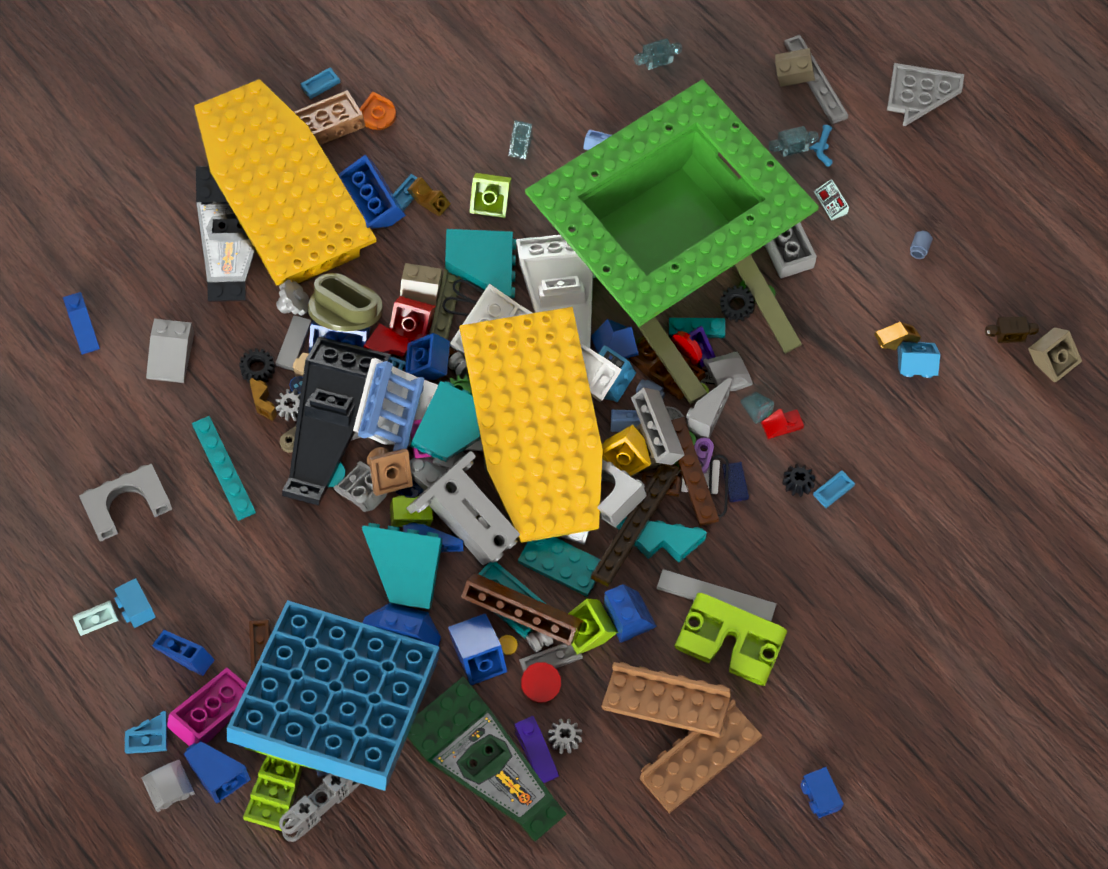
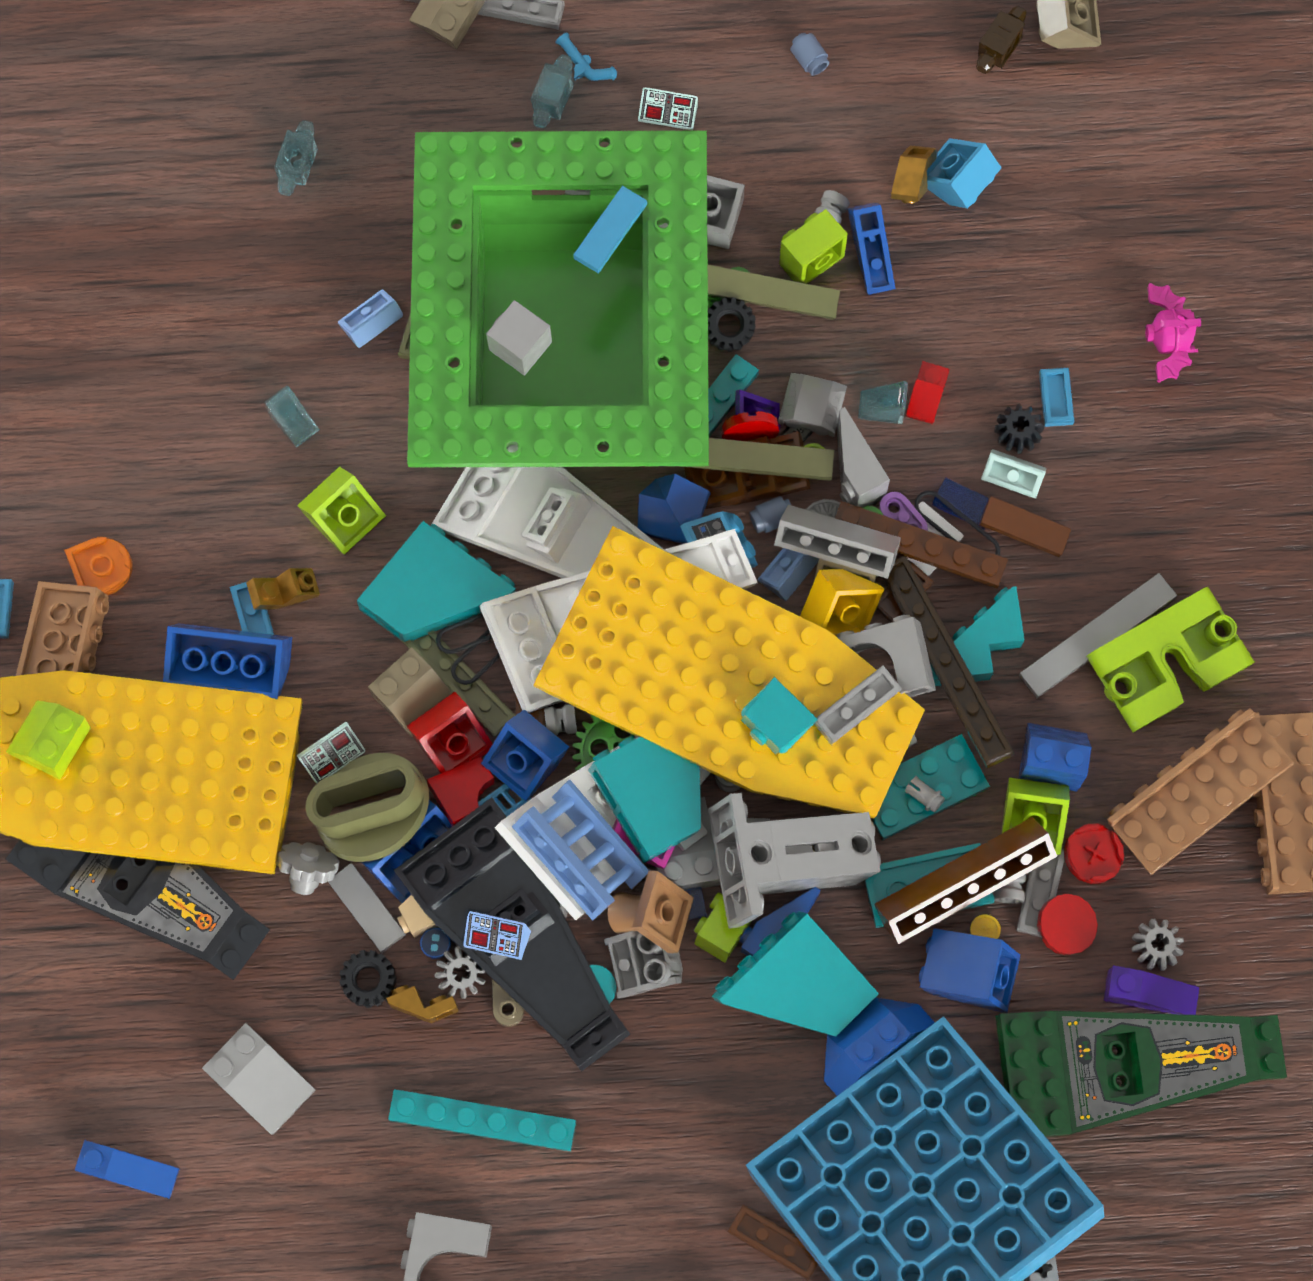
camera: 50 degrees left, 10 degrees up
none -> lime slope [6,700,91,780]
none -> slope [297,722,365,784]
none -> slope [463,911,531,960]
none -> light grey head [486,300,552,376]
none -> dark azure tile [573,186,647,274]
none -> teal torso [741,677,818,754]
none -> lime brick [779,209,848,284]
none -> light grey wheel [814,190,850,224]
none -> light grey tile [814,665,902,745]
none -> blue slope [847,202,896,295]
none -> light grey pin [905,776,945,812]
none -> reddish brown tile [979,496,1071,557]
none -> light aqua slope [981,449,1047,499]
none -> red tile [1064,823,1124,884]
none -> dark pink helmet [1145,283,1201,383]

